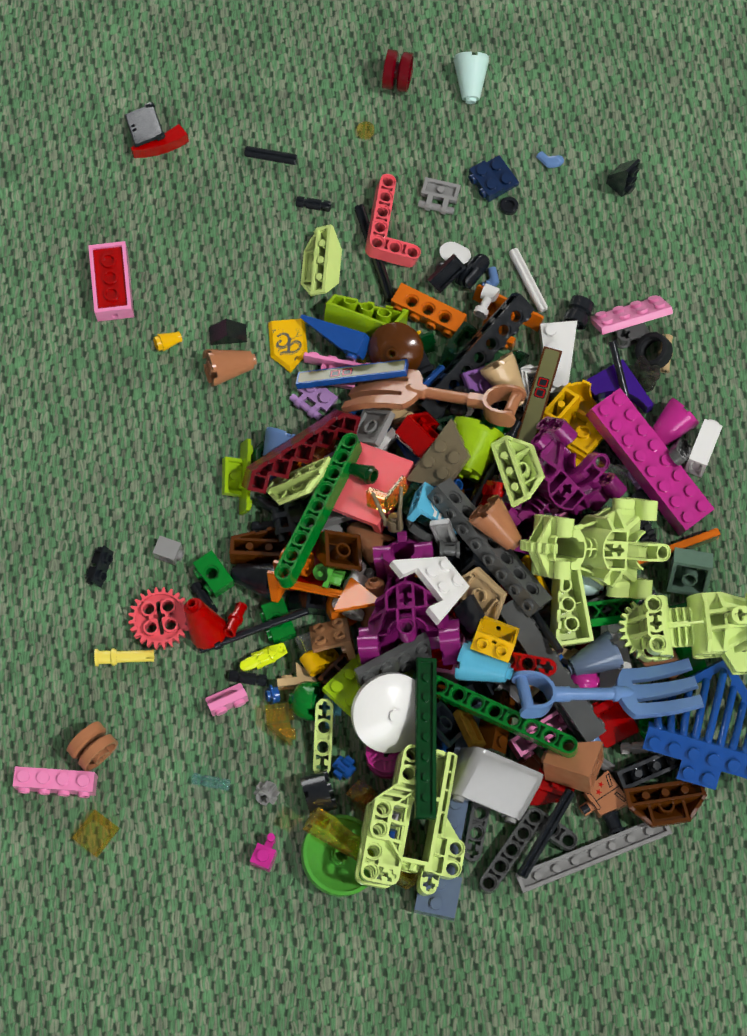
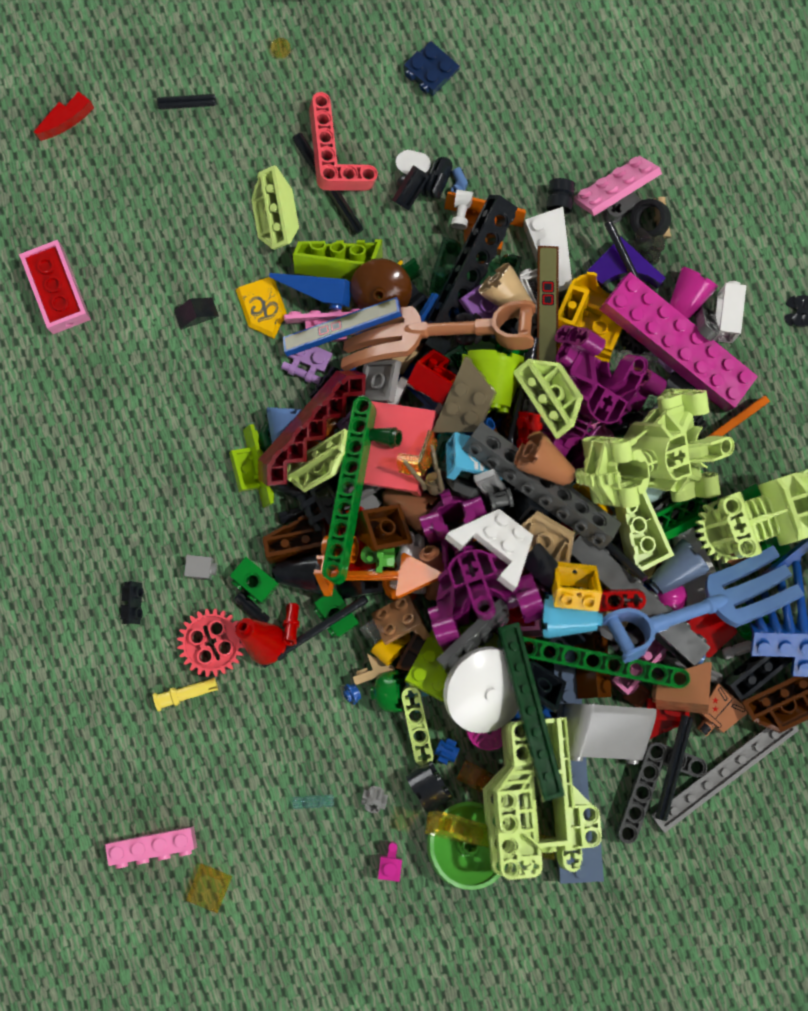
camera: 15 degrees left, 10 degrees up
nougat wheel [66,721,118,771] -> none
door [124,102,165,147] -> none
yellow cone [153,331,182,352] -> none
nougat cone [203,349,257,387] -> none
bright pink bracket [205,683,249,716] -> none
black axle [229,670,267,686] -> none
neon yellow hinge [239,642,288,672] -> none
clear yellow slope [265,703,296,746] -> none
black axle [296,196,332,212] -> none
orange brick [391,282,467,339] -> none
light grey plate [418,177,461,215] -> none
pearl gold tile [453,710,486,748] -> none
dark grey beam [464,802,490,862] -> none
black tile [500,197,518,215] -> none
white axle [509,248,548,313] -> none
medium blue arm [536,151,564,168] -> none
black bush [601,811,625,836] -> none
black slope [606,159,640,197] -> none
sand green brick [667,547,713,595] -> none

